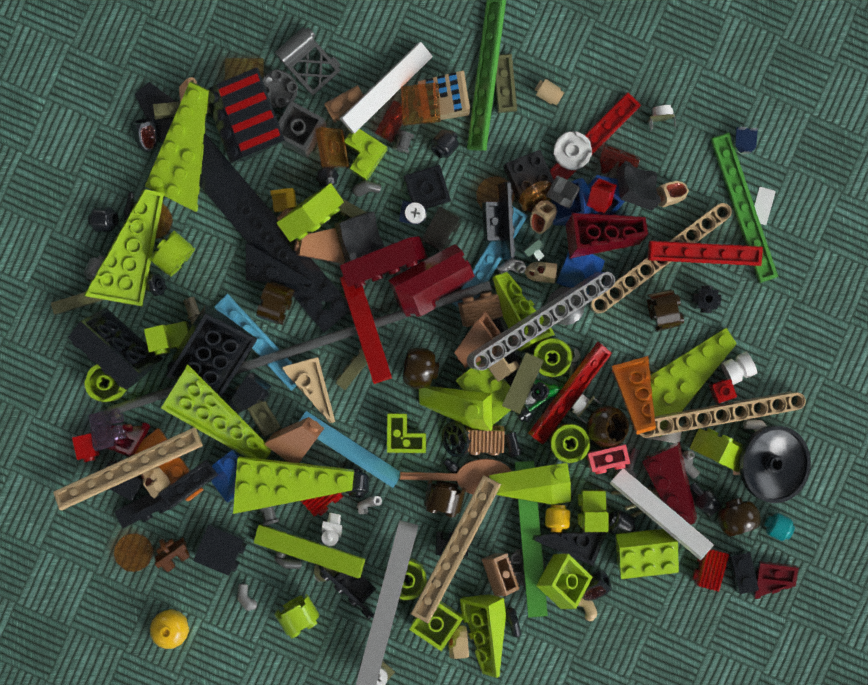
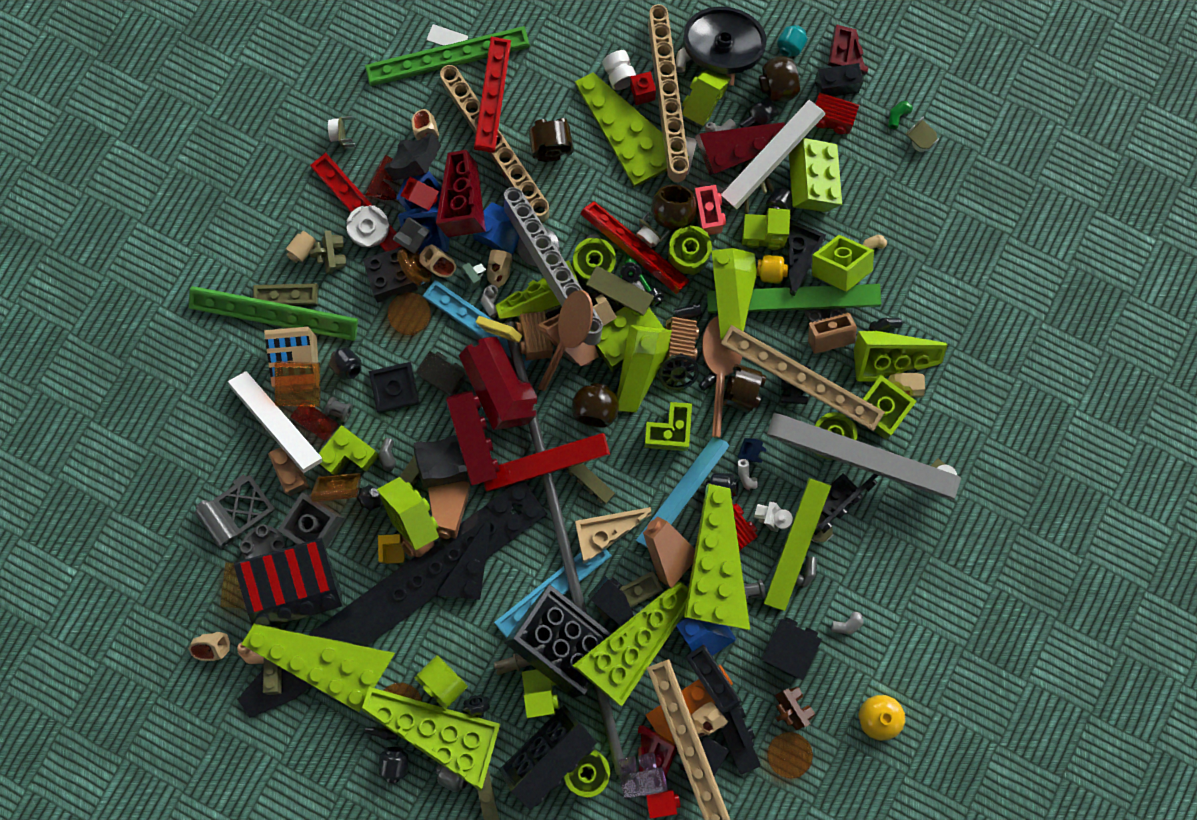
camera: 85 degrees left, 10 degrees down
black rock [130,118,158,152] -> none
dark brown brick [256,281,294,325] -> none
lime brick [274,594,320,639] -> none
white piece [399,201,427,225] -> none
black bracket [482,182,515,260] -> none
black rock [582,570,612,601] -> none
orange wing [612,356,655,434] -> none
black brick [692,286,721,313] -> none
dark blue piece [734,127,758,154] -> none
none -> tan rock [188,632,230,661]
none -> olive hips [309,231,346,274]
none -> light yellow tile [476,316,522,343]
none -> nougat piece [538,290,593,391]
none -> dark blue tile [737,438,766,463]
none -> green arm [888,101,913,129]
none -> olive piece [905,116,939,152]

